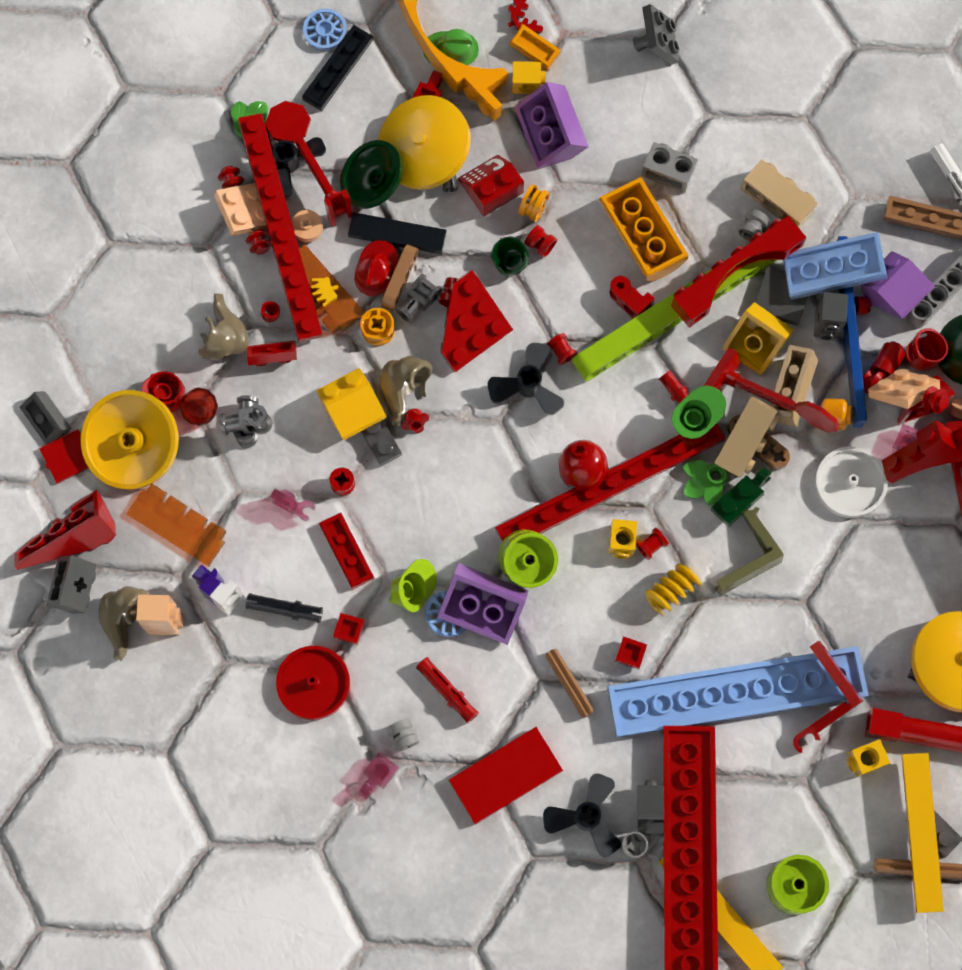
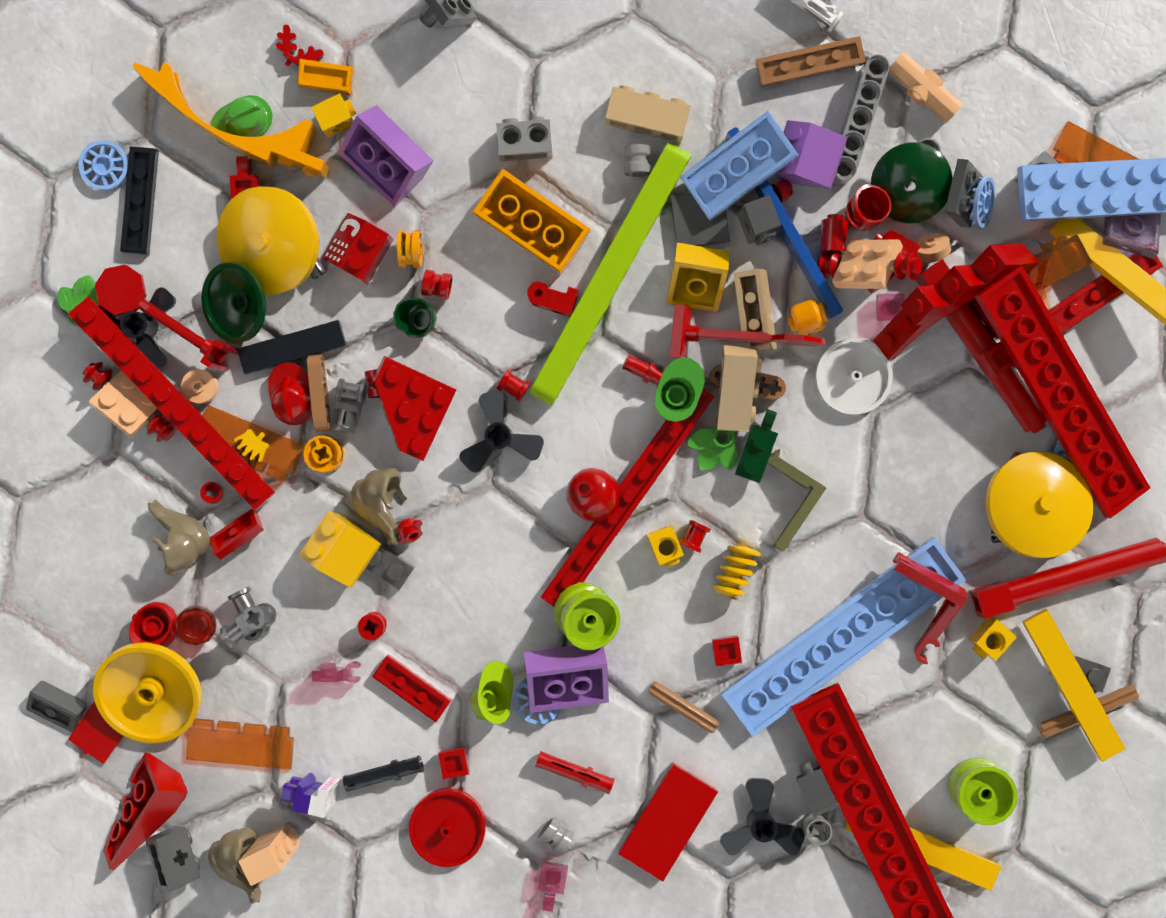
camera: 25 degrees left, 15 degrees up
red arch [671,216,807,328] -> none

